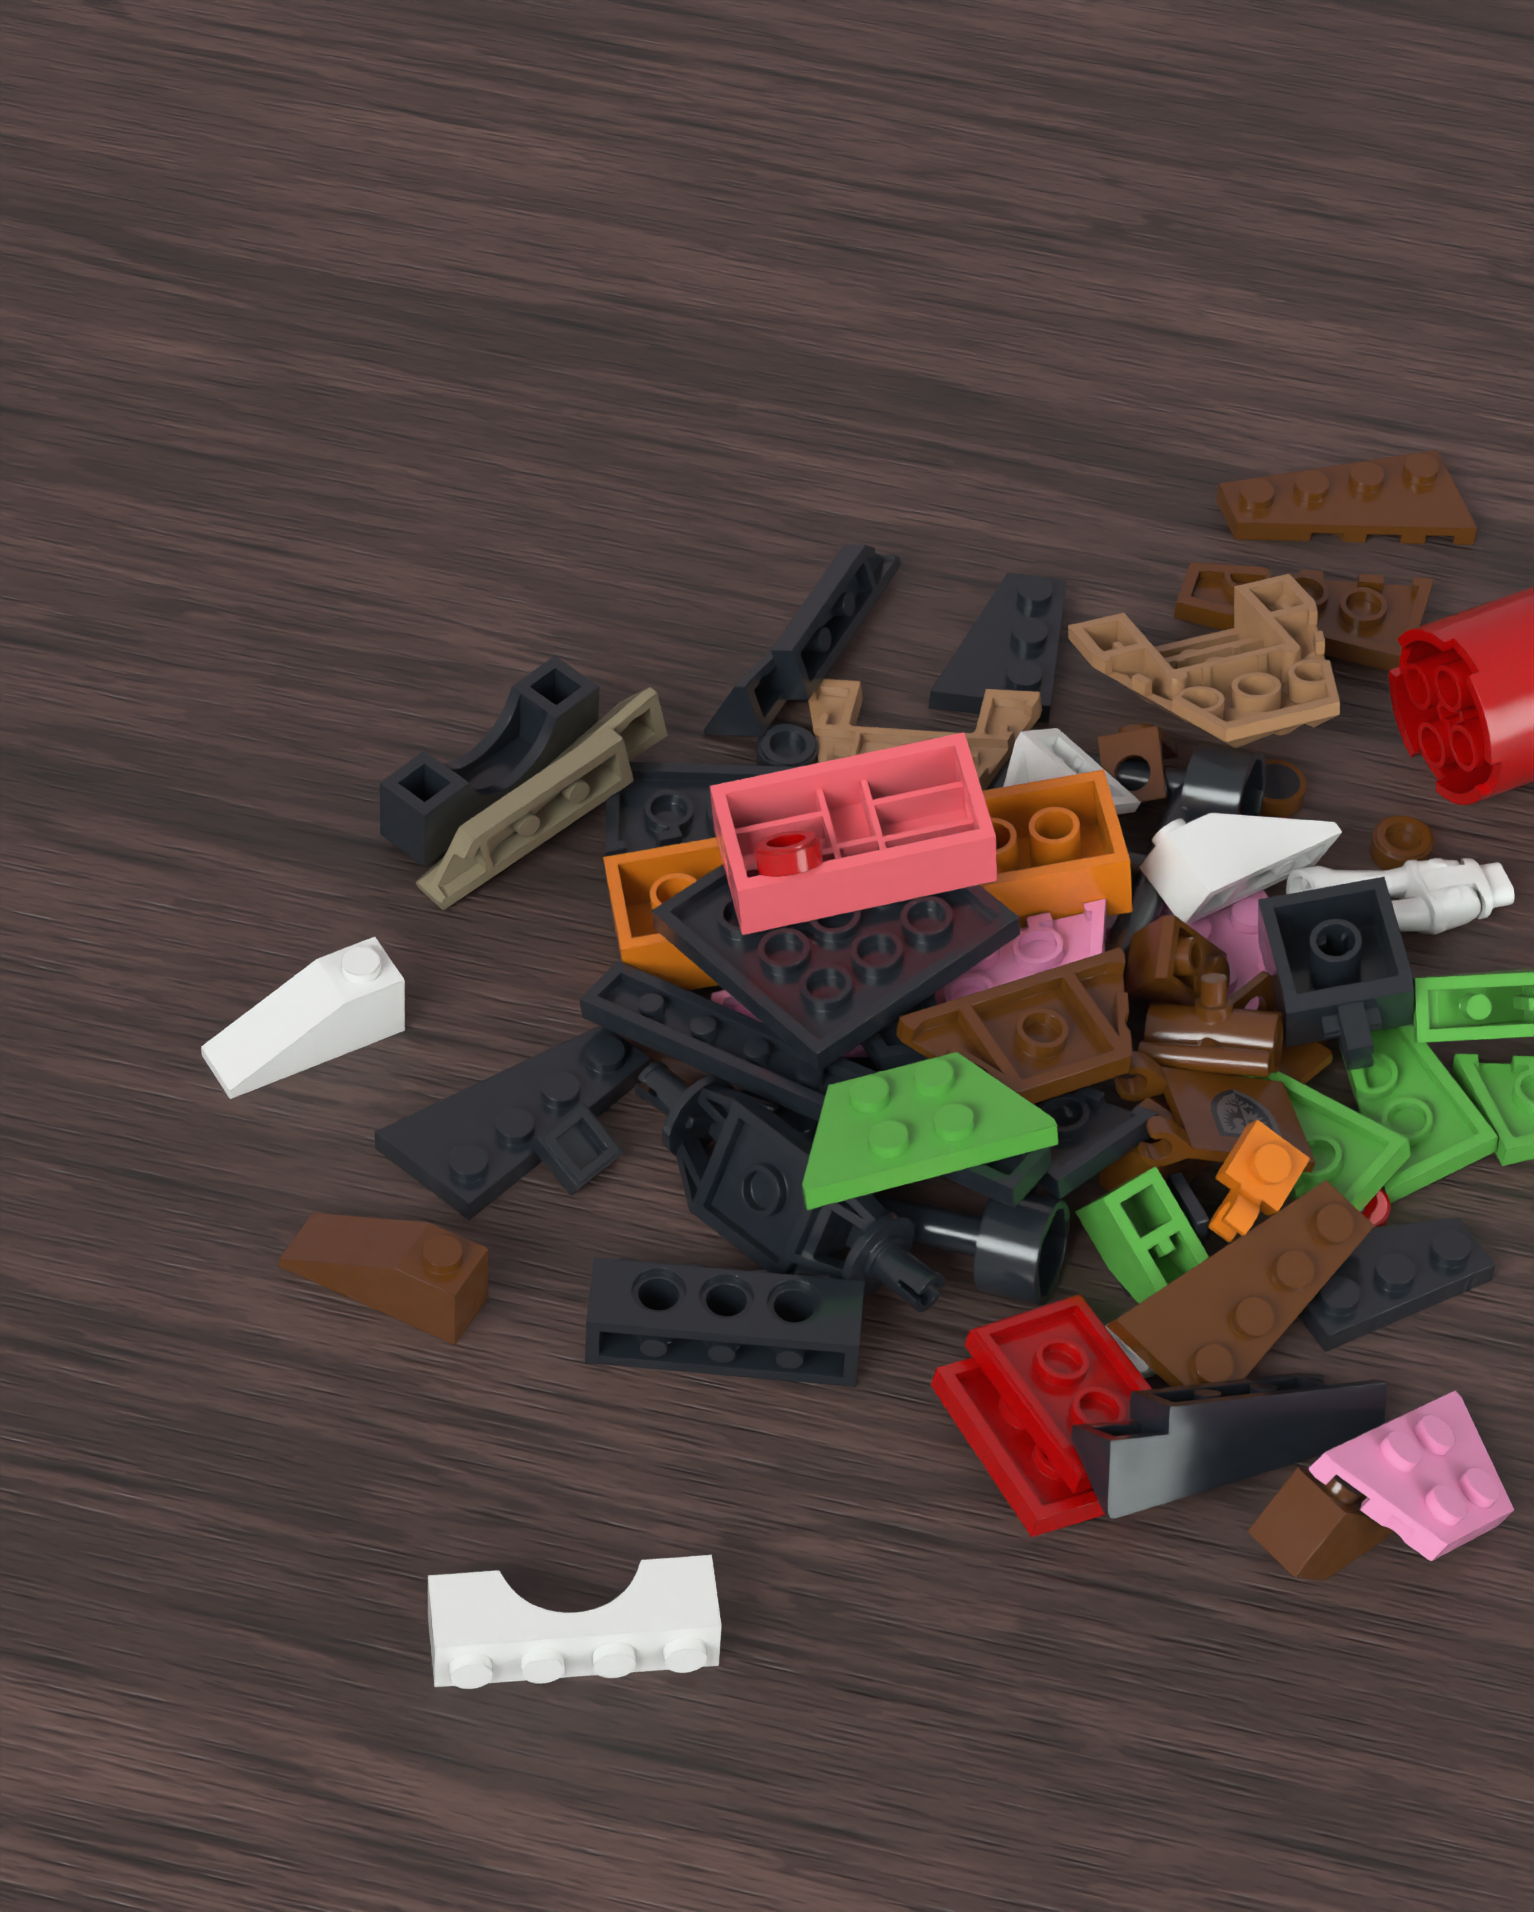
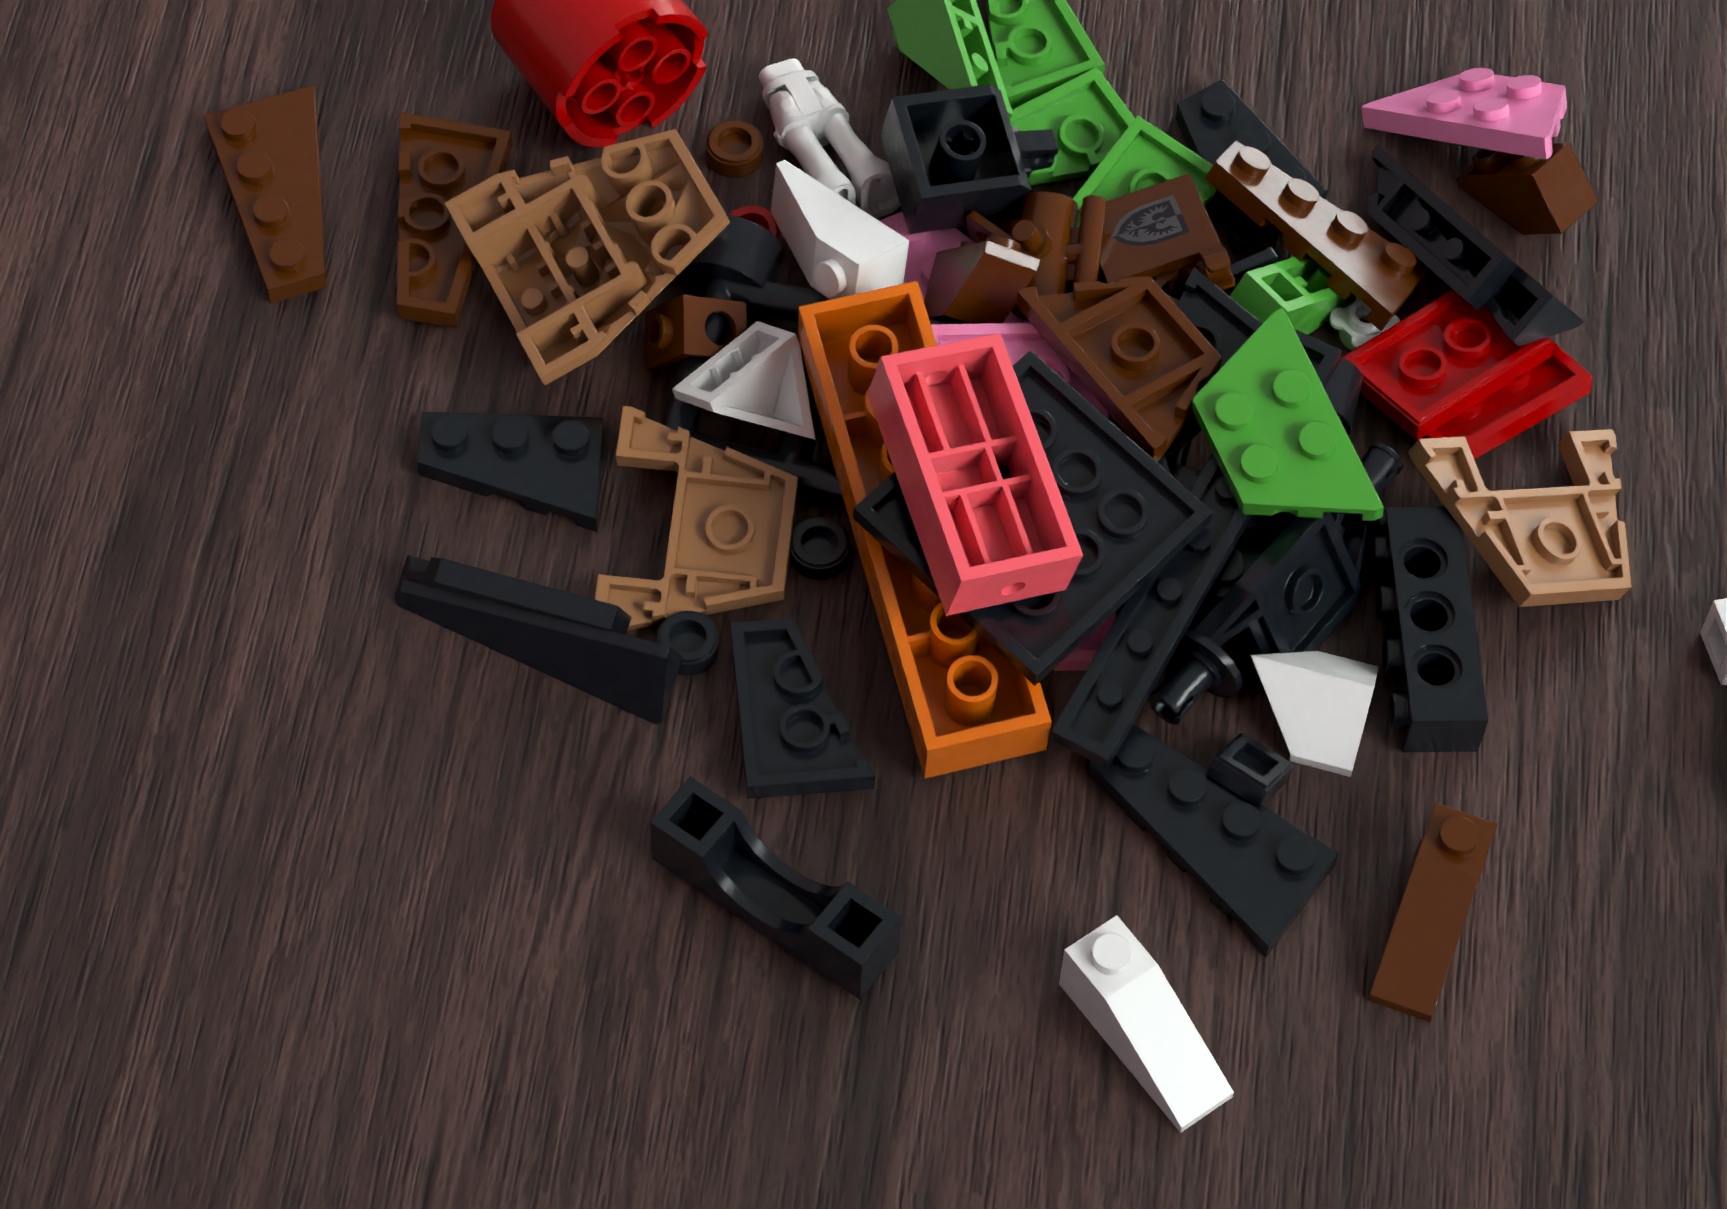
camera: 95 degrees left, 10 degrees up
dark tan wedge [416,687,668,911] -> none
red tile [754,831,823,877] -> none
orange plate [1208,1119,1310,1242] -> none
none -> white slope [1251,651,1379,777]
none -> medium nougat wing [1408,429,1632,607]

